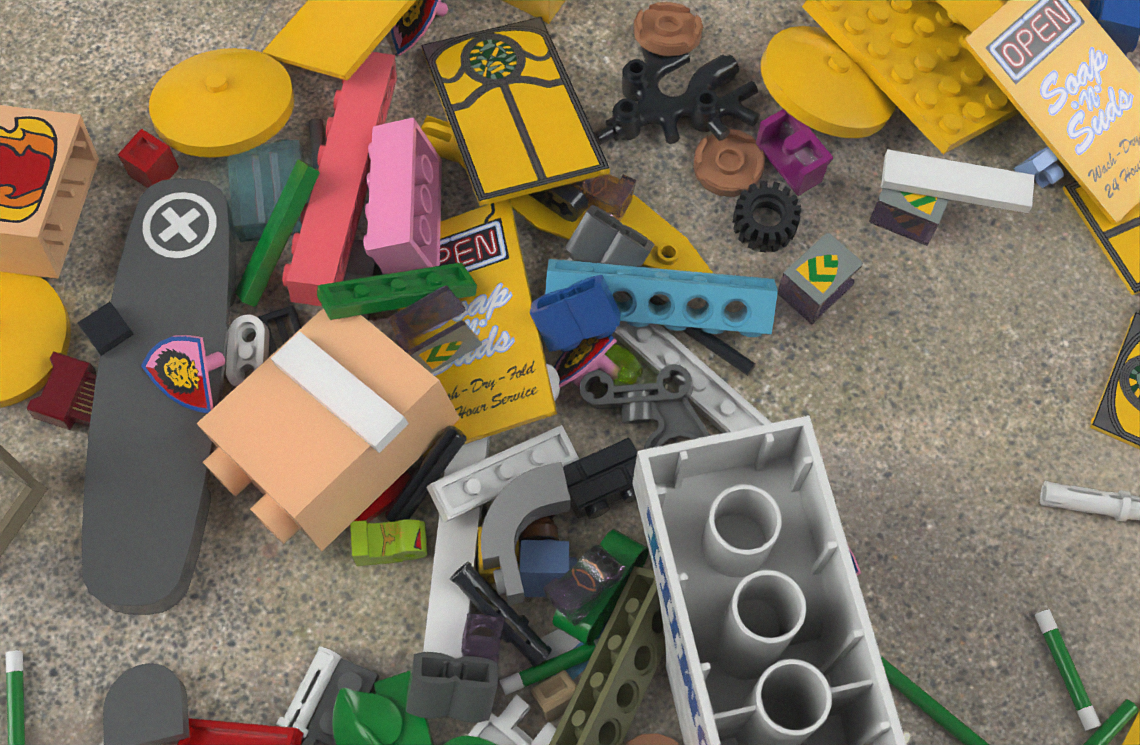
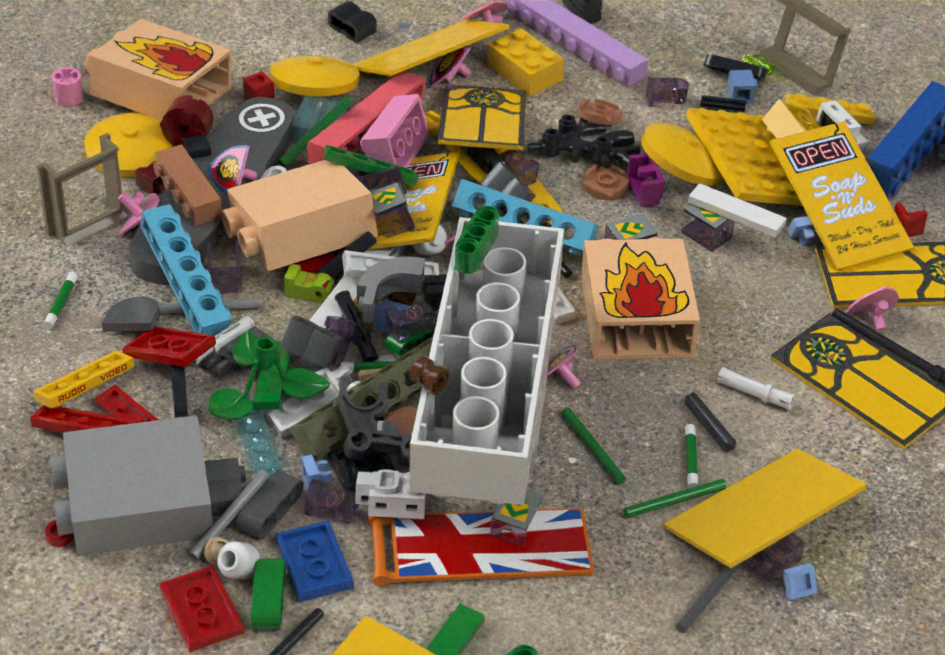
camera: 20 degrees right, 25 degrees down
white tile [271,331,409,453] -> none
blue brick [530,275,621,352] -> none
black tyre [732,181,802,253] -> none
none -> bright pink shield [118,192,159,236]
none -> medium azure brick [140,204,232,336]
none -> nougat brick [153,144,222,226]
none -> light grey bar [159,298,261,314]
none -> dark red brick [160,95,214,149]
none -> piece [206,241,242,294]
none -> piece [371,182,416,238]
none -> green beam [455,206,499,274]
none -> light nougat brick [581,238,700,360]
none -> black axle [684,392,736,452]

